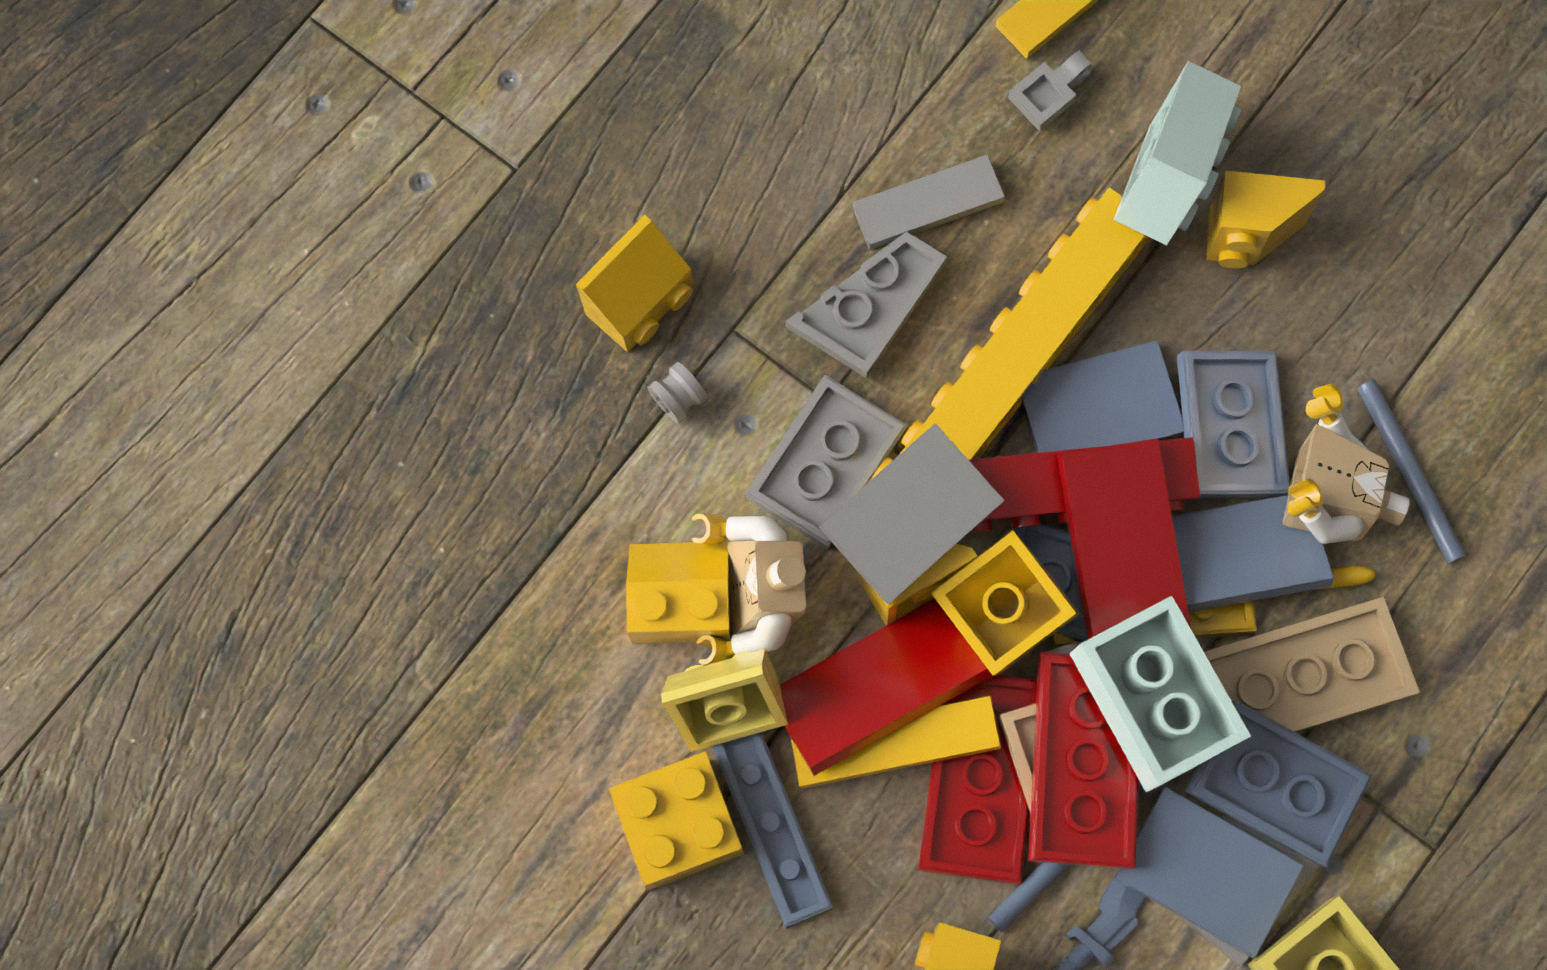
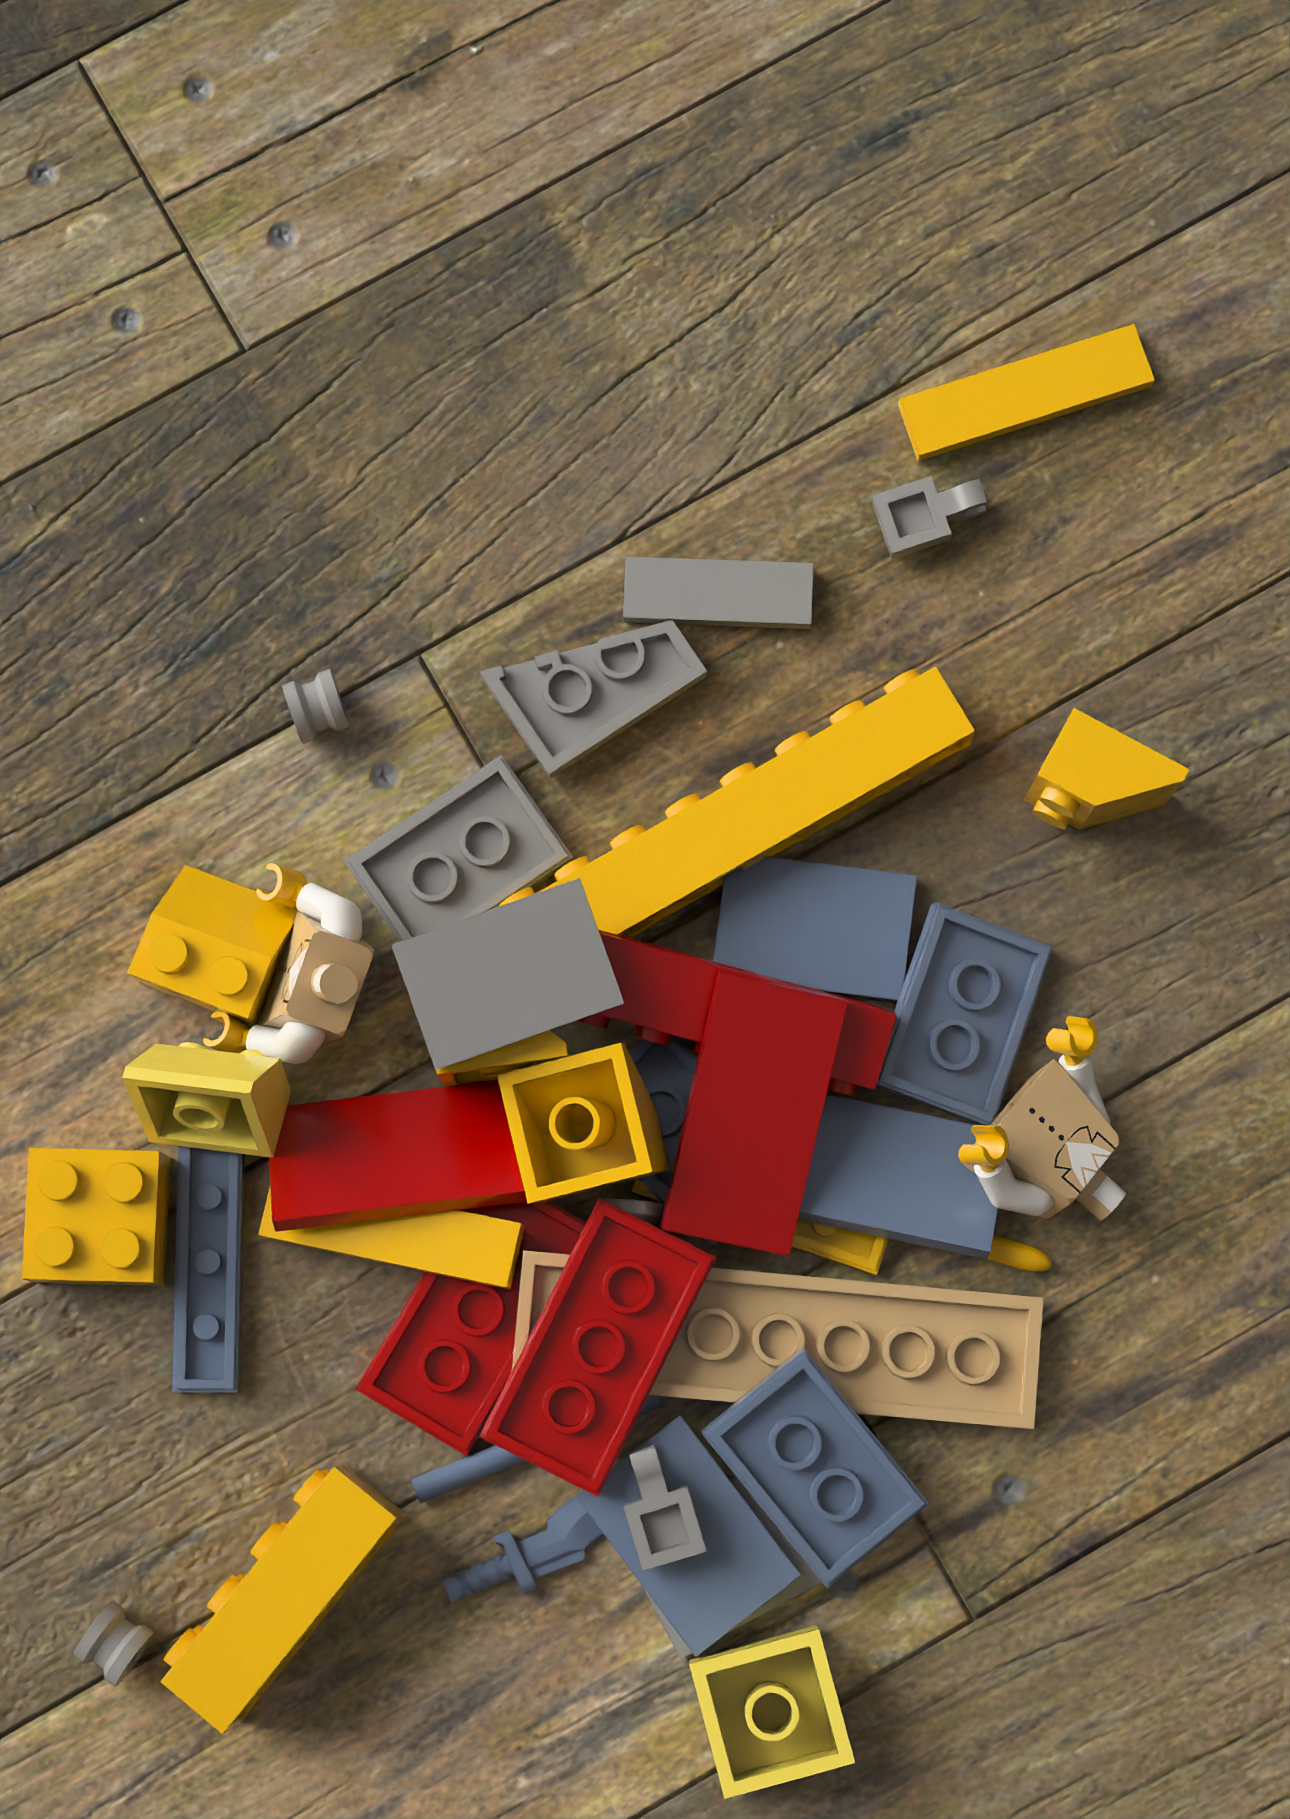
camera: 20 degrees right, 5 degrees up
yellow slope [576,214,694,352] -> none
light aqua brick [1069,596,1251,792] -> none
light aqua brick [1113,61,1241,245] -> none
sand blue bar [1357,379,1466,564] -> none
none -> light grey plate [623,1445,707,1571]

